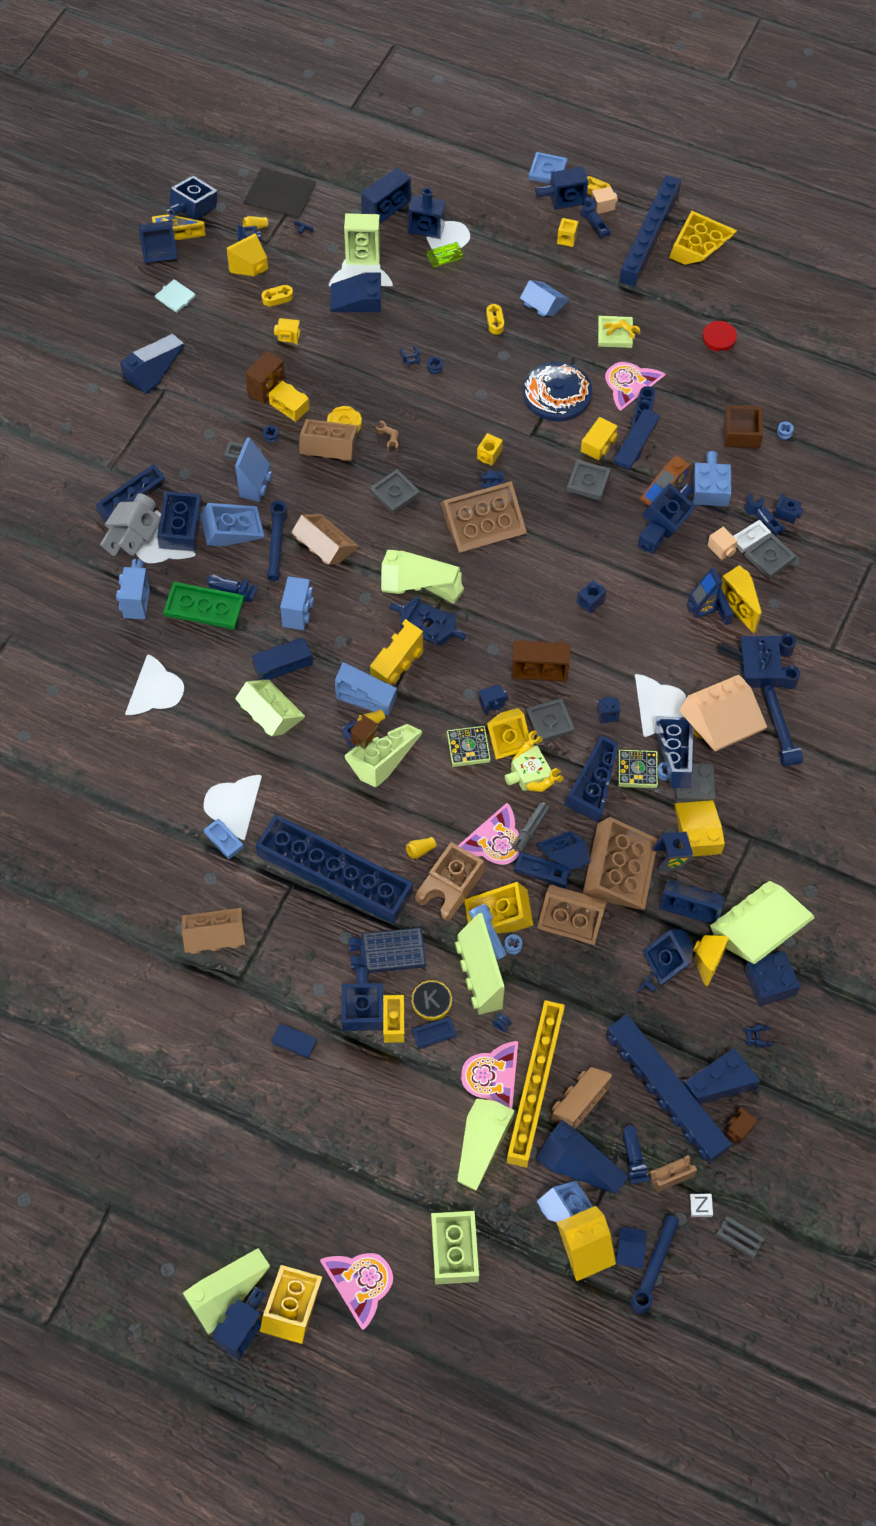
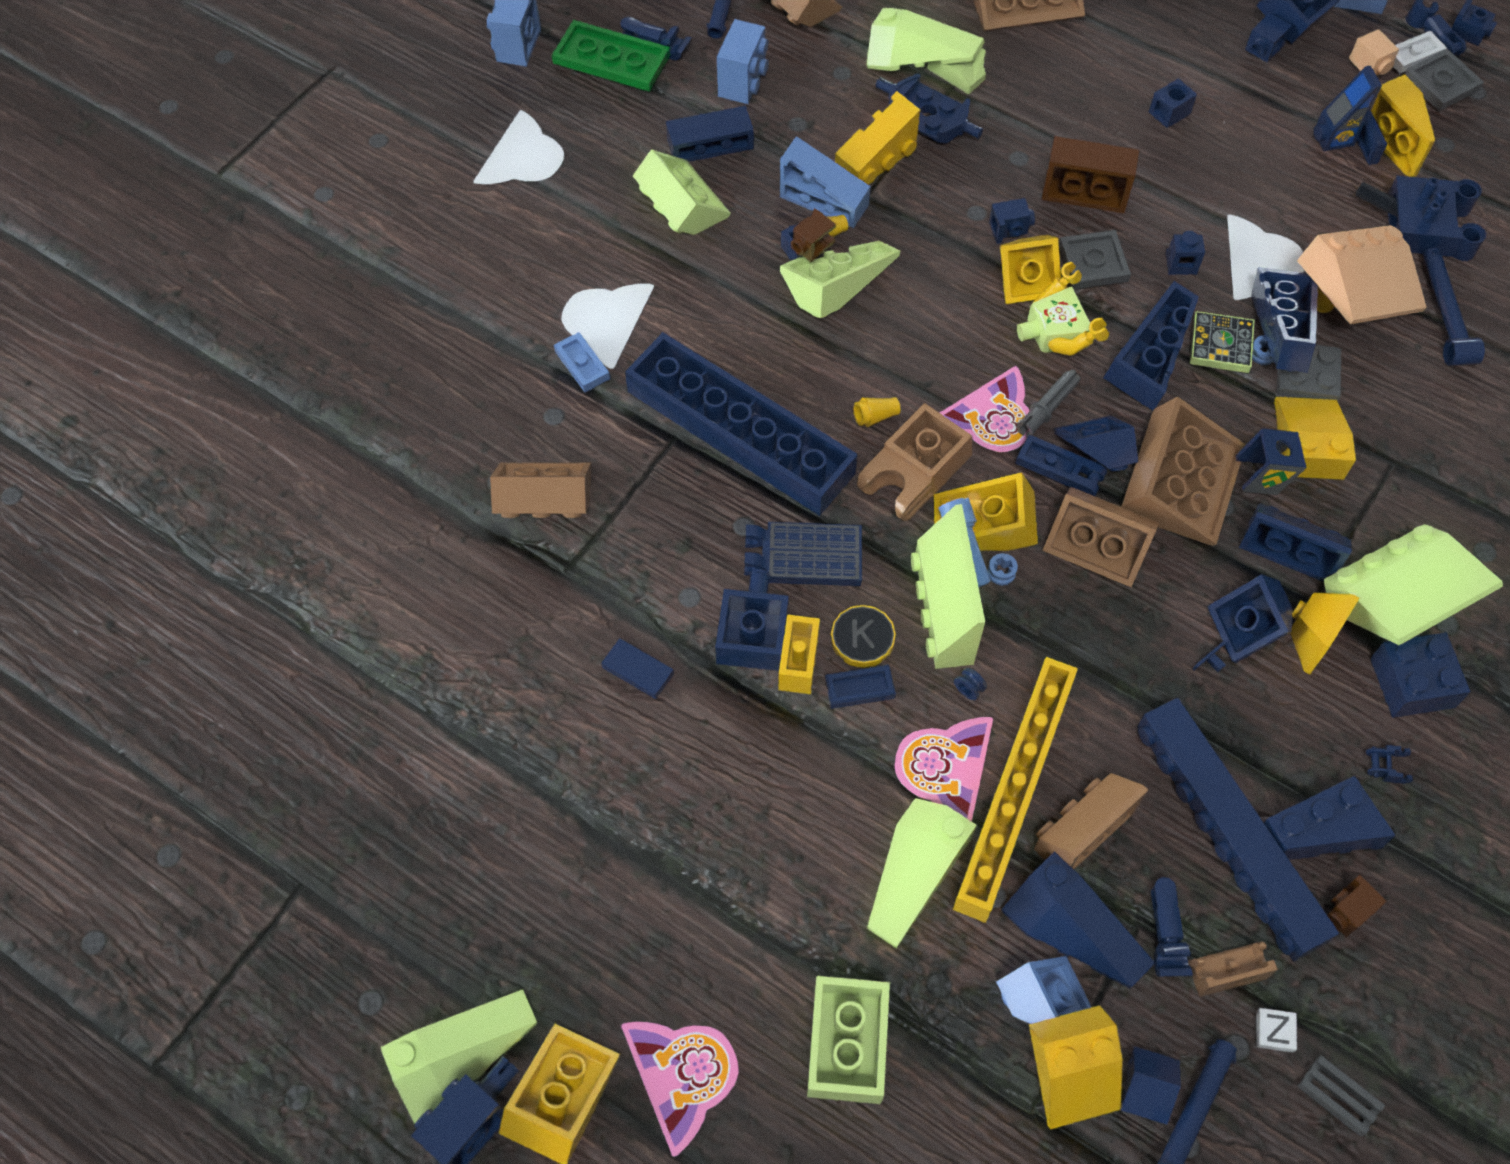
camera: 10 degrees right, 0 degrees up
tile [447,726,490,767] -> none

